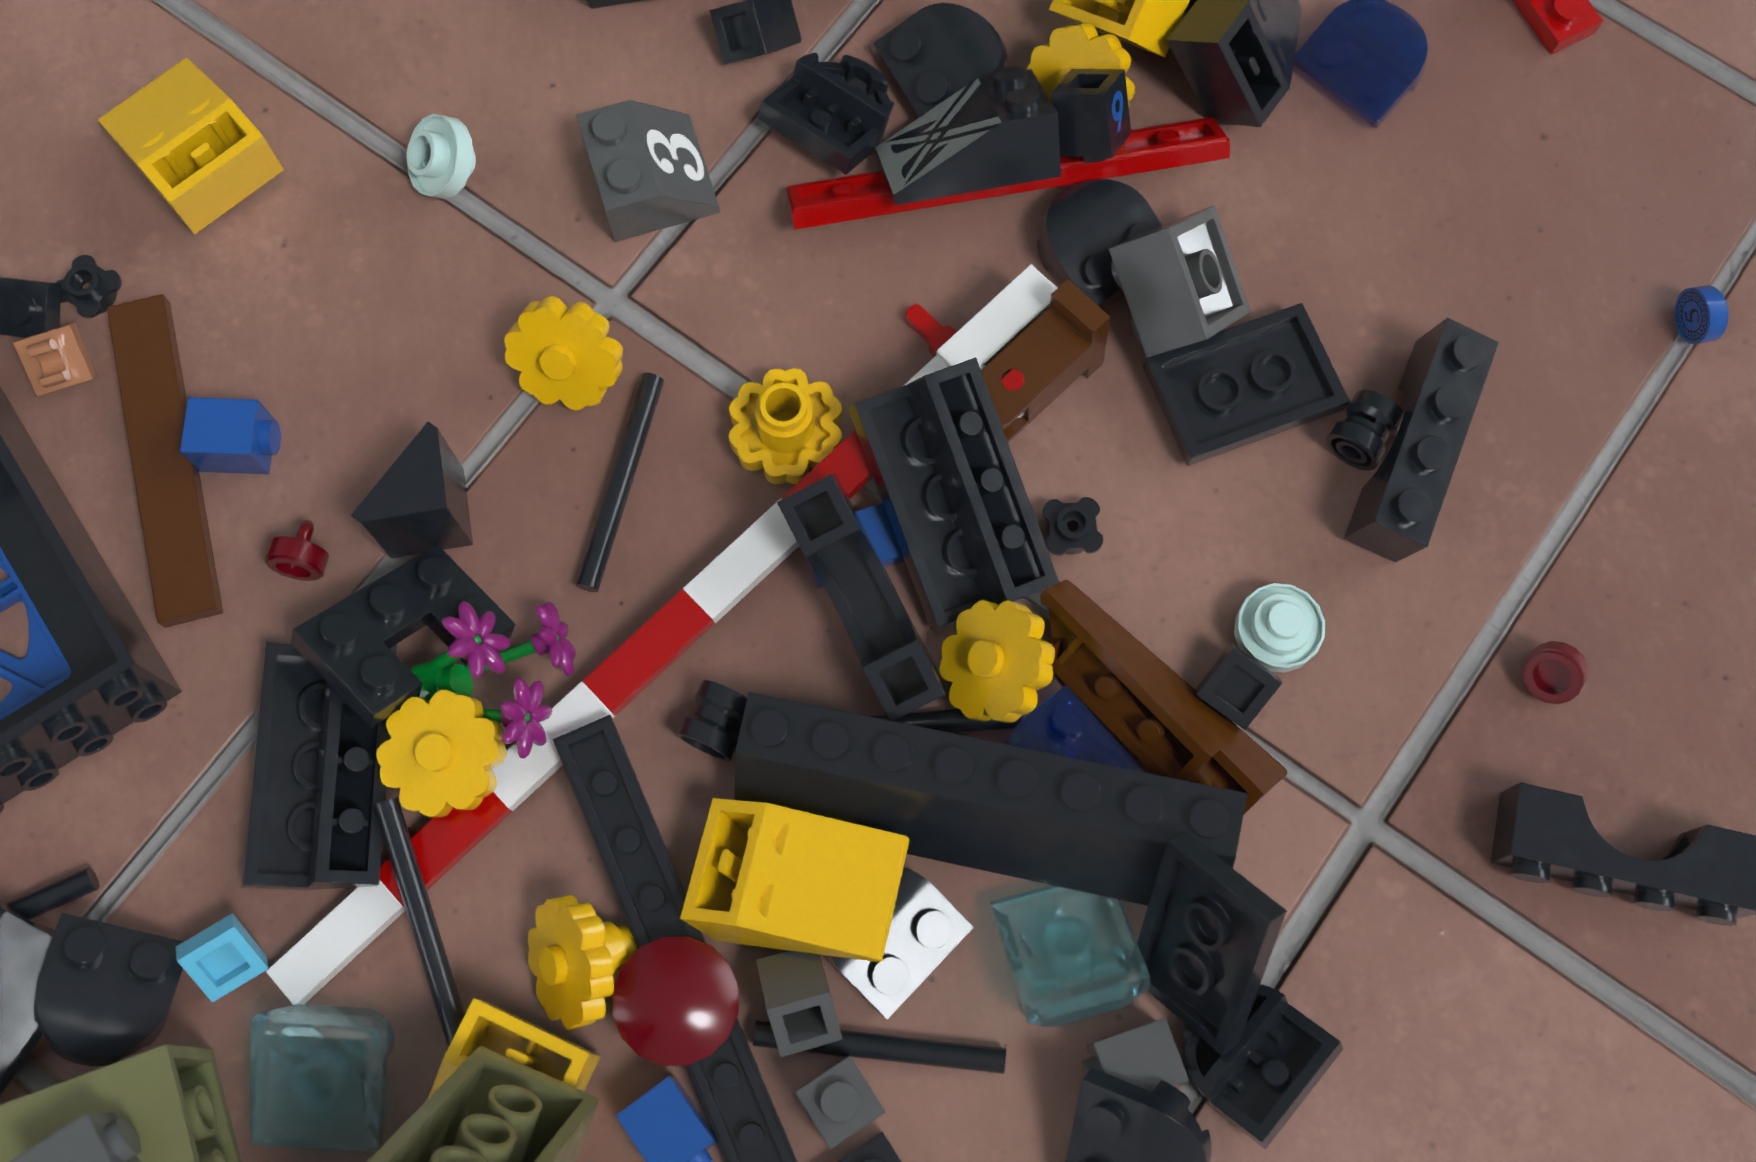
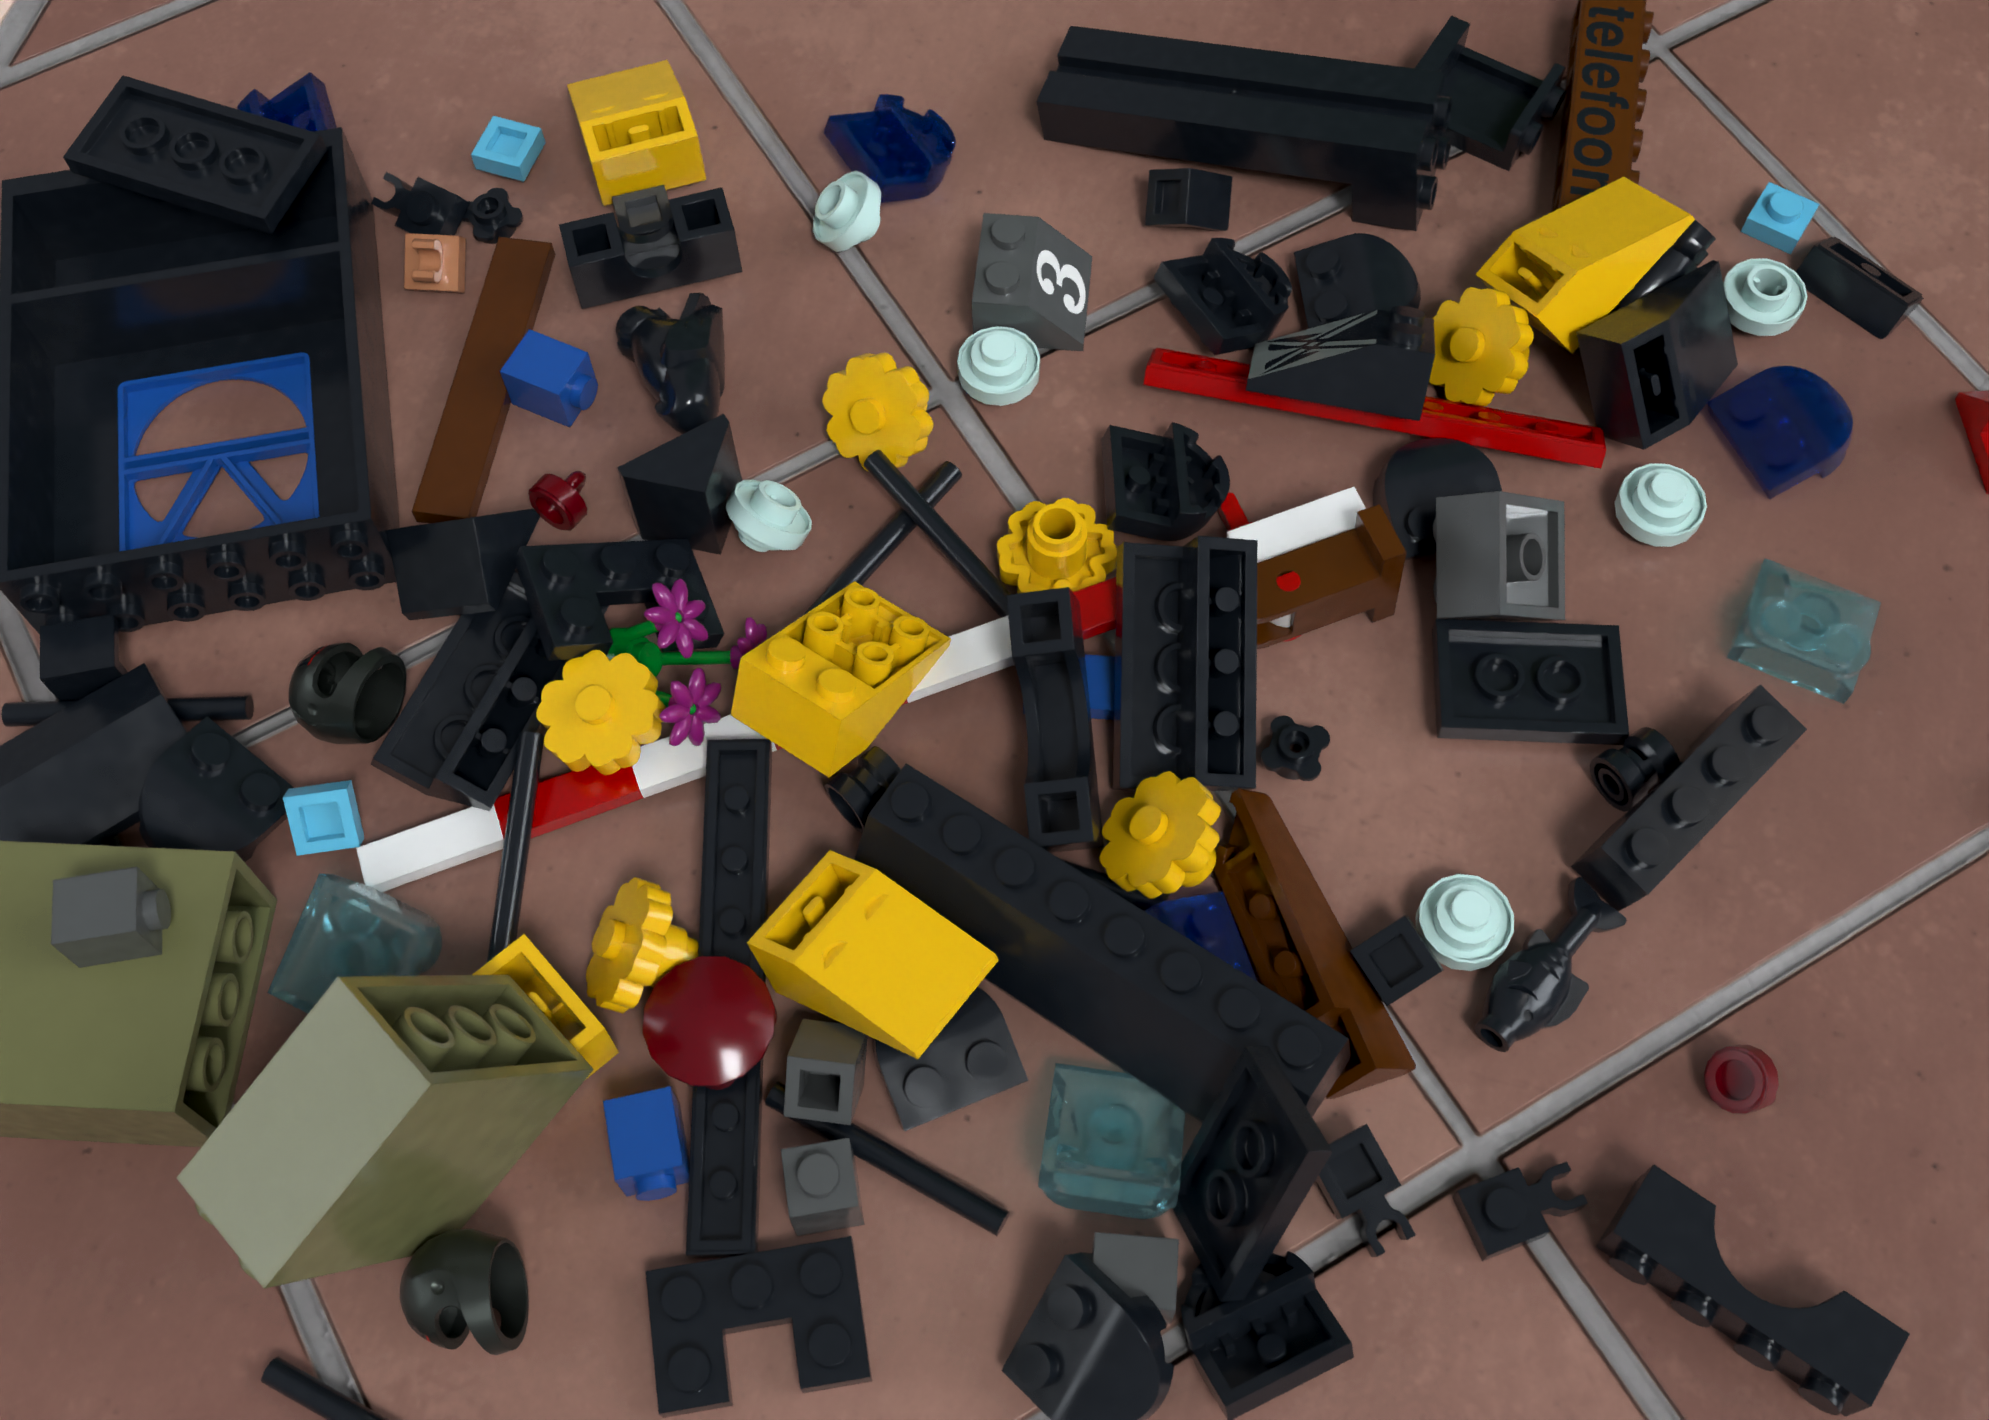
camera: 25 degrees right, 10 degrees down
black brick [1051,69,1131,162] -> none
none -> pearl dark grey helmet [288,643,407,744]
none -> black slope [387,509,540,620]
none -> medium azure plate [471,116,546,182]
none -> black arch [559,187,742,309]
none -> black plate [612,185,671,236]
none -> black animal [616,292,725,434]
none -> light aqua plate [725,480,812,552]
none -> yellow slope [731,581,951,777]
none -> clear blue slope [823,94,956,203]
none -> black bar [864,450,1011,618]
none -> light aqua plate [957,326,1040,406]
none -> black slope [1101,422,1230,541]
none -> black plate [1316,1124,1416,1257]
none -> black plate [1452,1161,1588,1261]
none -> black animal [1475,877,1627,1052]
none -> light aqua plate [1614,463,1707,547]
none -> clear light blue slope [1726,558,1881,704]

